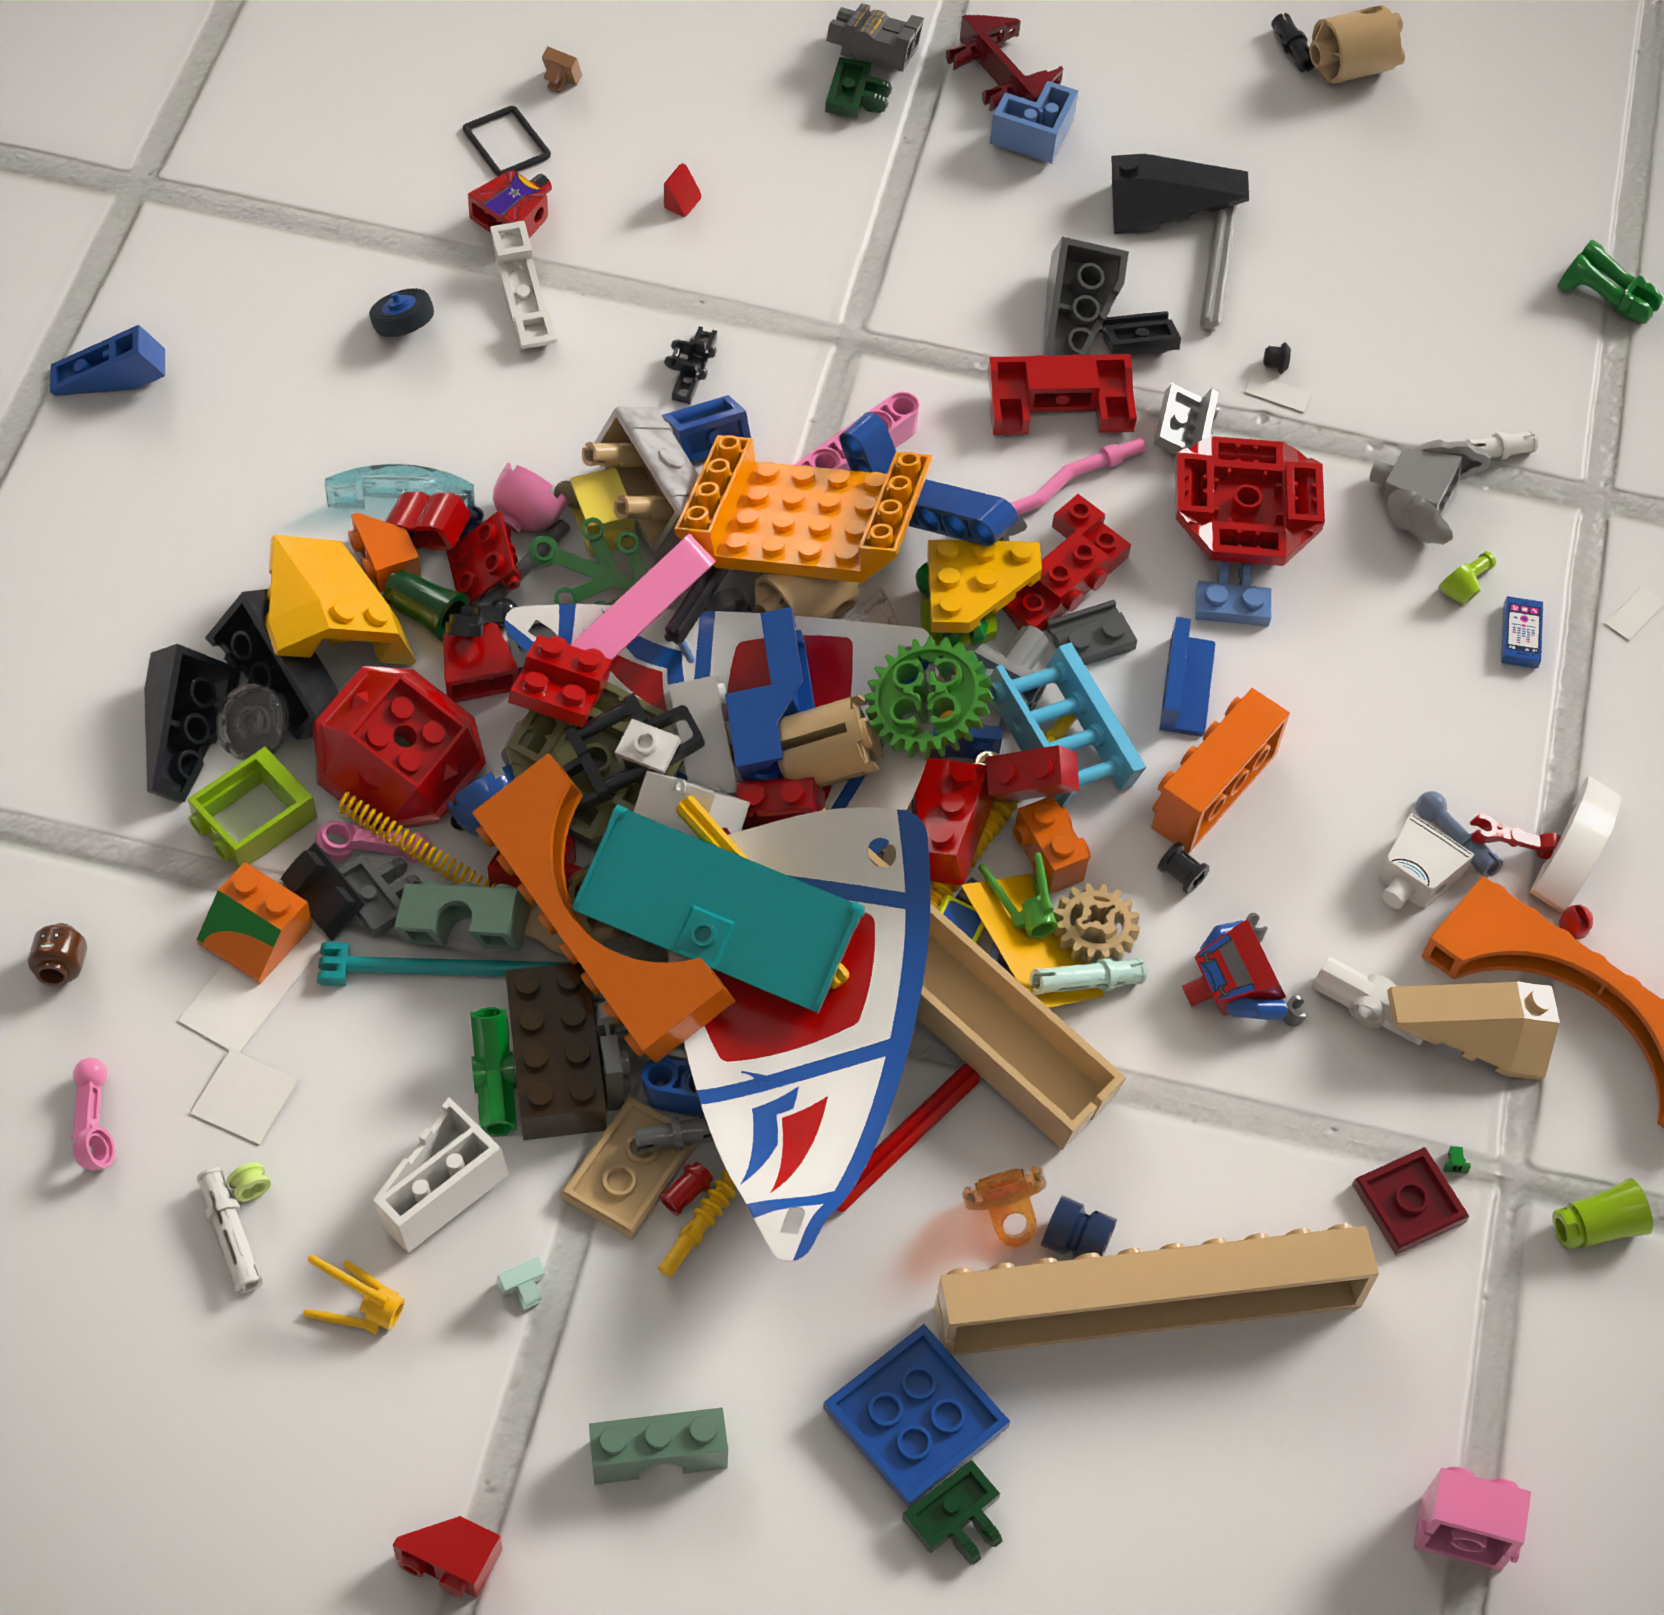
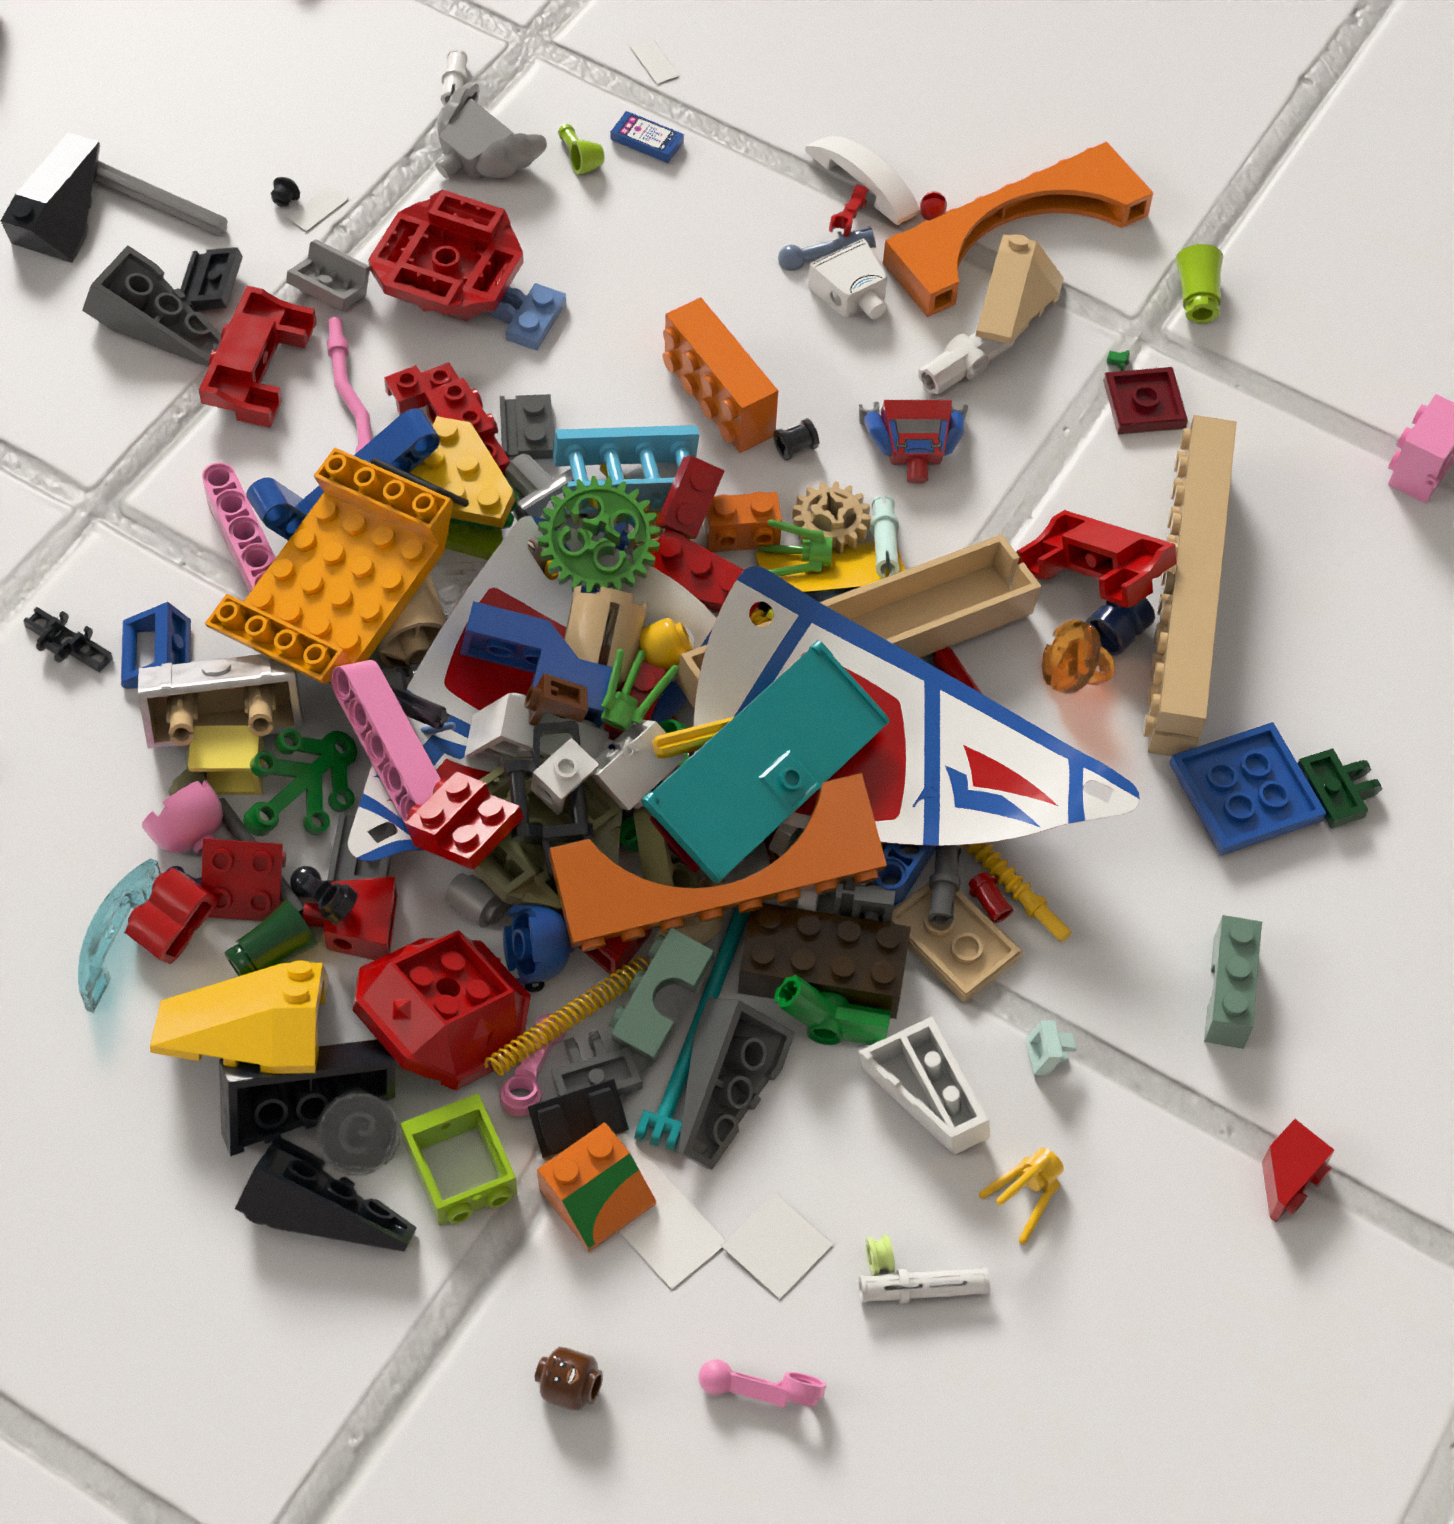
camera: 70 degrees left, 0 degrees up
orange slope [348,513,421,593] -> none
blue panel [1159,617,1216,737] -> none
none -> black piece [370,458,469,507]
none -> reddish brown bracket [524,673,588,726]
none -> bright green plant [601,649,679,732]
none -> yellow head [638,618,693,671]
none -> dark grey wedge [678,998,795,1169]
none -> red bracket [1016,510,1177,608]

